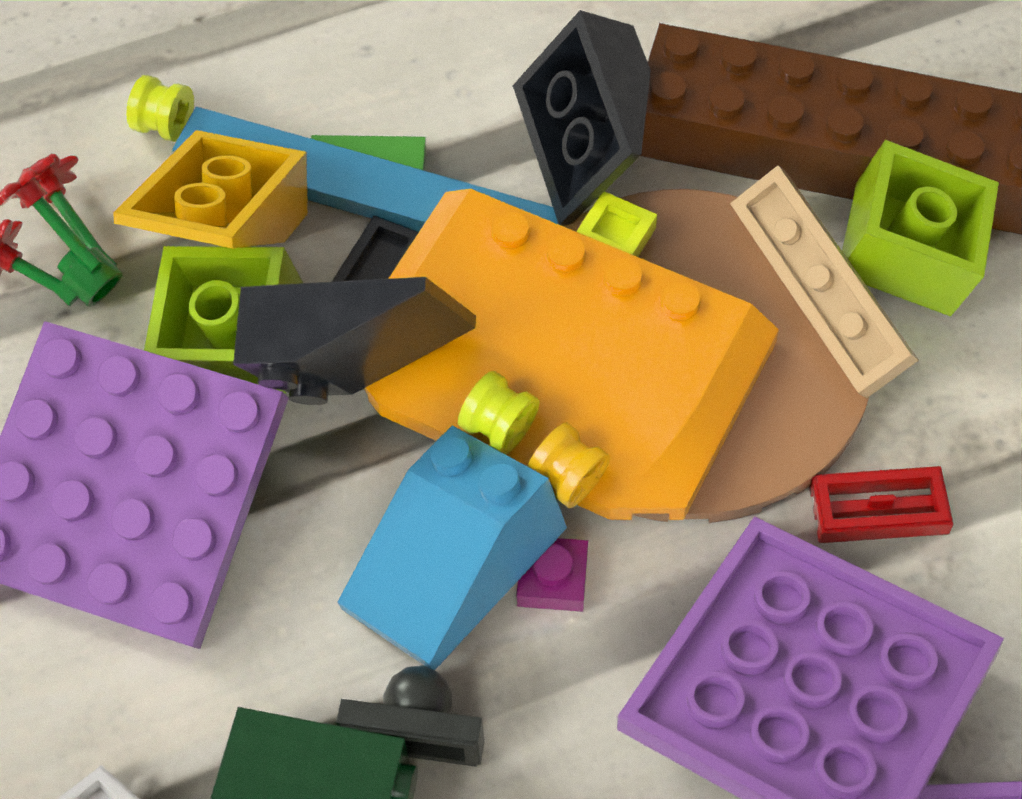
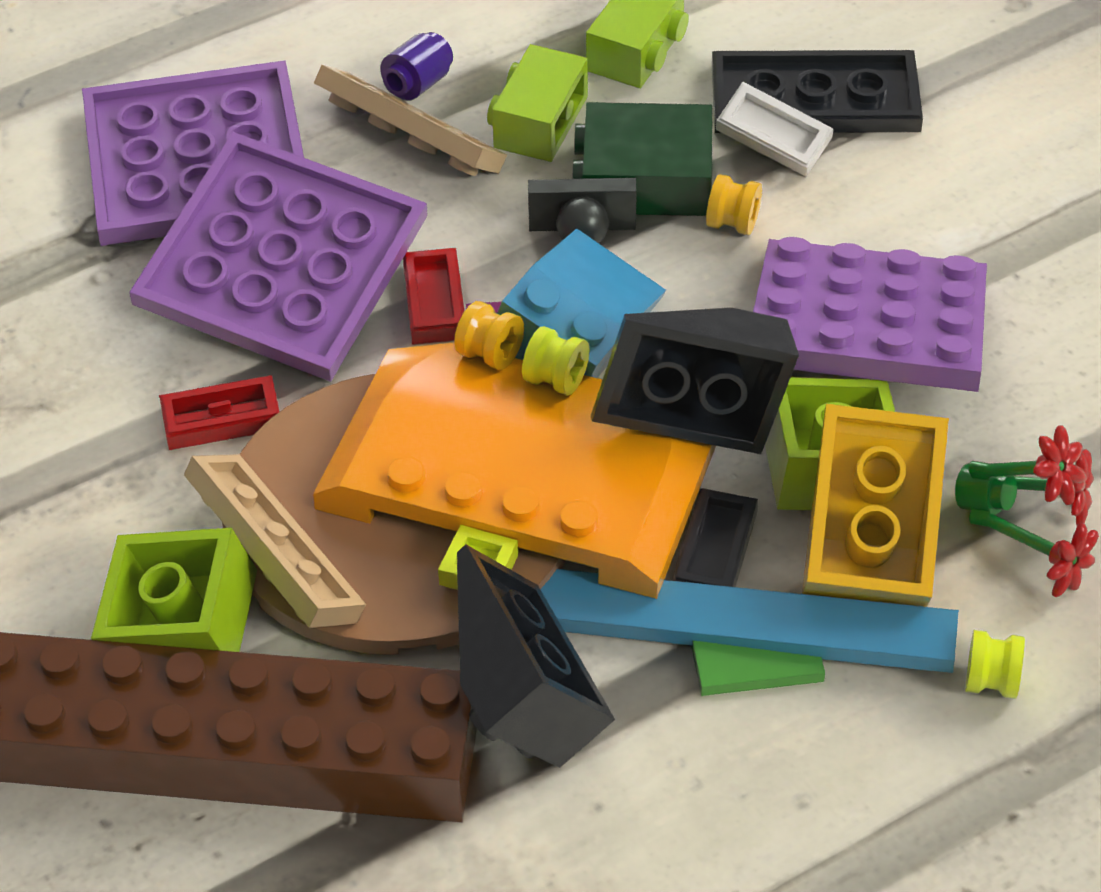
camera: 170 degrees right, 10 degrees down
none -> red tile [403,248,464,345]
none -> yellow wheel [706,174,762,236]

